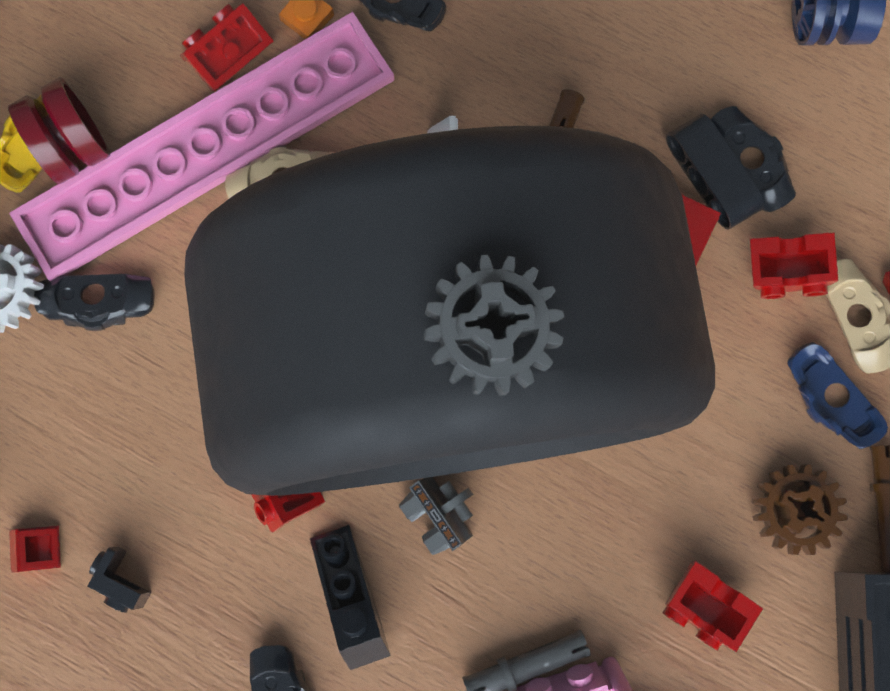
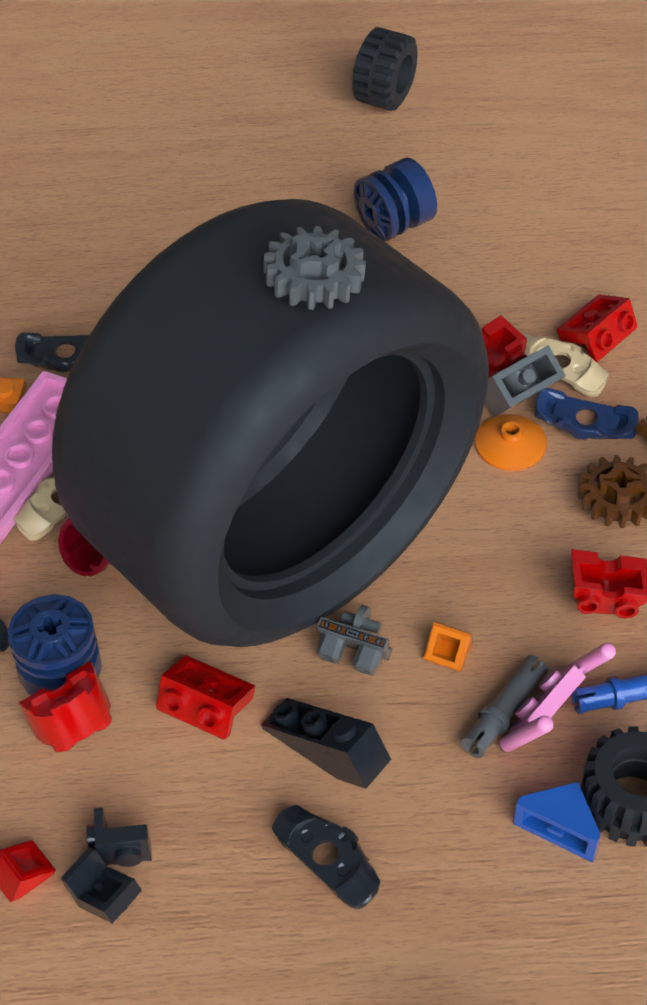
camera: 30 degrees left, 30 degrees down
none -> dark blue wheel [7,594,102,695]
none -> red cylinder [18,661,112,752]
none -> black bracket [61,848,142,924]
none -> orange slope [423,621,473,672]
none -> orange dish [475,414,547,471]
none -> dark grey brick [485,345,566,417]

